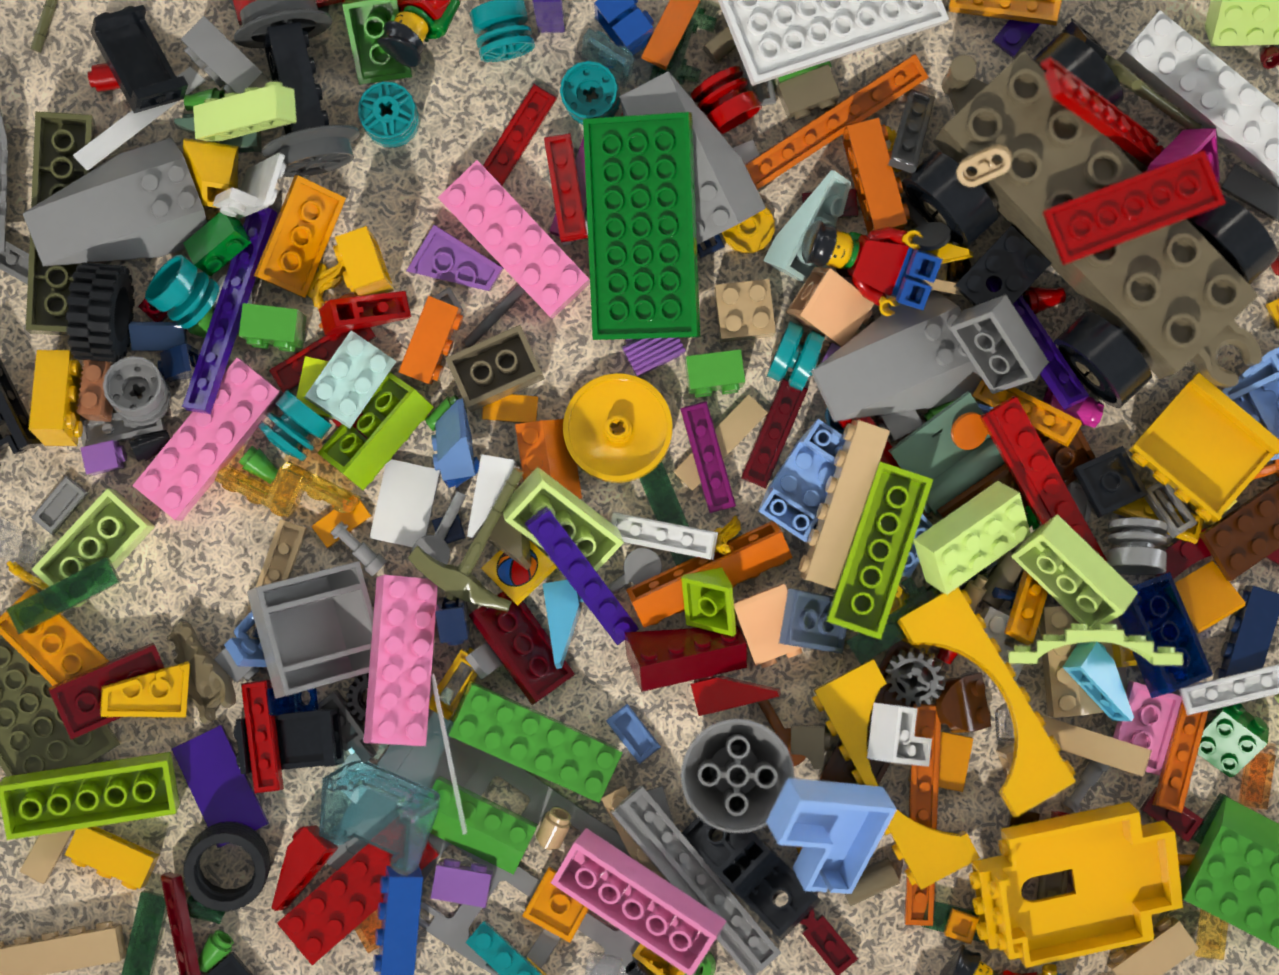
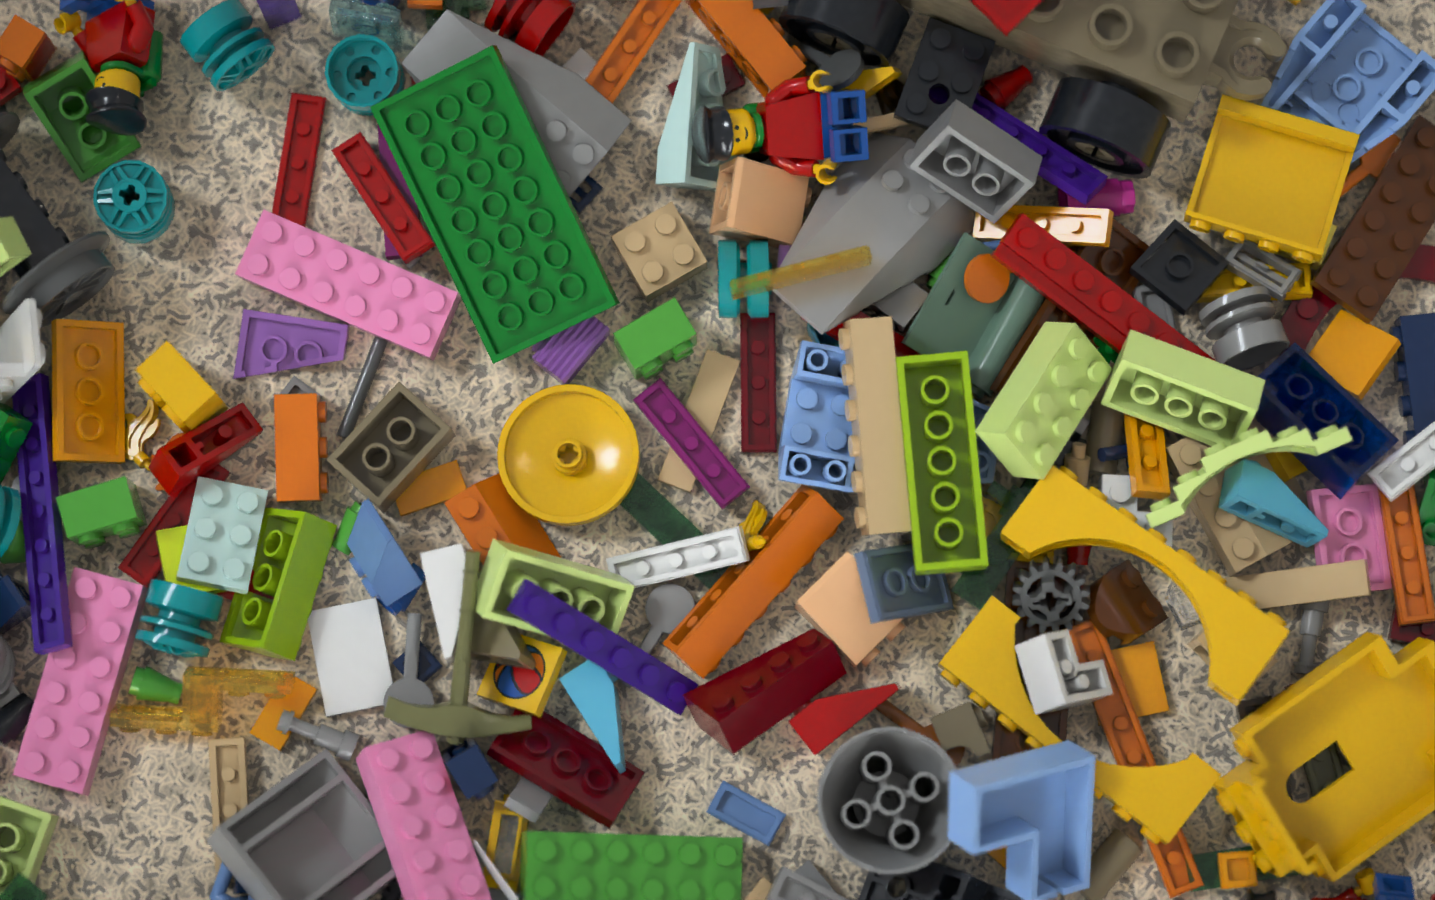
camera: 25 degrees left, 5 degrees down
lime slope [681,568,736,636] -> none
yellow tile [721,207,775,254] -> none
none -> clear yellow tile [729,245,872,300]

